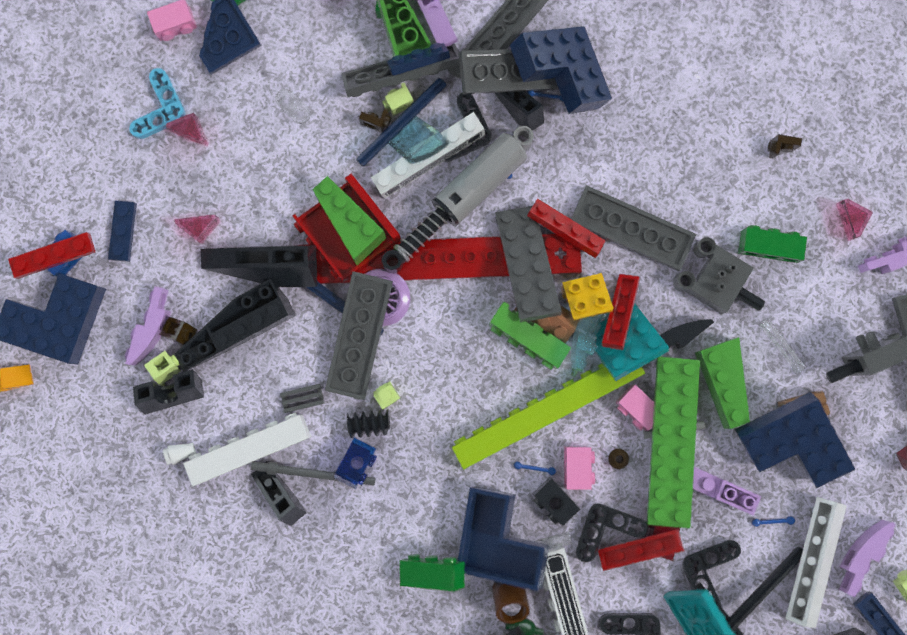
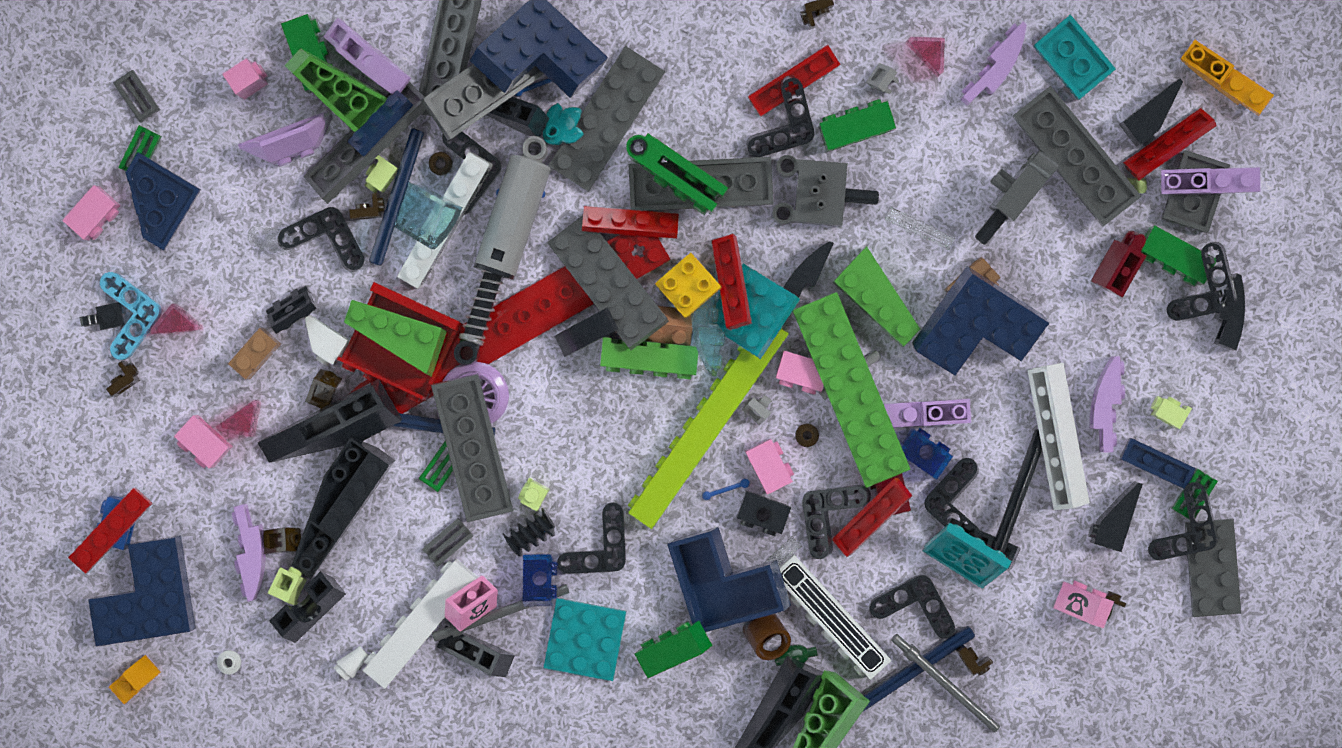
camera: 20 degrees left, 5 degrees up
dark blue plate [108,200,137,262] -> none
blue hinge [752,516,795,527] -> none
none -> black plate [79,302,125,330]
none -> dark brown bracket [106,361,140,397]
none -> bright pink brick [174,415,233,469]
none -> white plate [217,650,241,674]
none -> medium nougat brick [228,328,281,379]
none -> lavender wedge [238,111,333,167]
none -> black plate [266,285,317,334]
none -> black beam [277,207,364,272]
none -> white slope [305,315,350,366]
none -> dark brown bracket [305,369,342,409]
none -> green tile [419,440,453,492]
none -> dark brown plate [428,152,453,176]
none -> bright pink brick [445,575,498,632]
none -> teal plate [542,103,584,145]
none -> teal plate [543,597,627,681]
none -> dark grey plate [548,46,665,192]
none -> black slope [554,307,618,357]
none -> black beam [557,502,626,574]
none -> green hinge [626,133,728,216]
none -> light grey tile [742,395,772,425]
none -> black beam [746,76,815,157]
none -> red plate [748,45,841,117]
none -> light grey tile [866,63,899,94]
none -> clear blue brick [901,427,953,480]

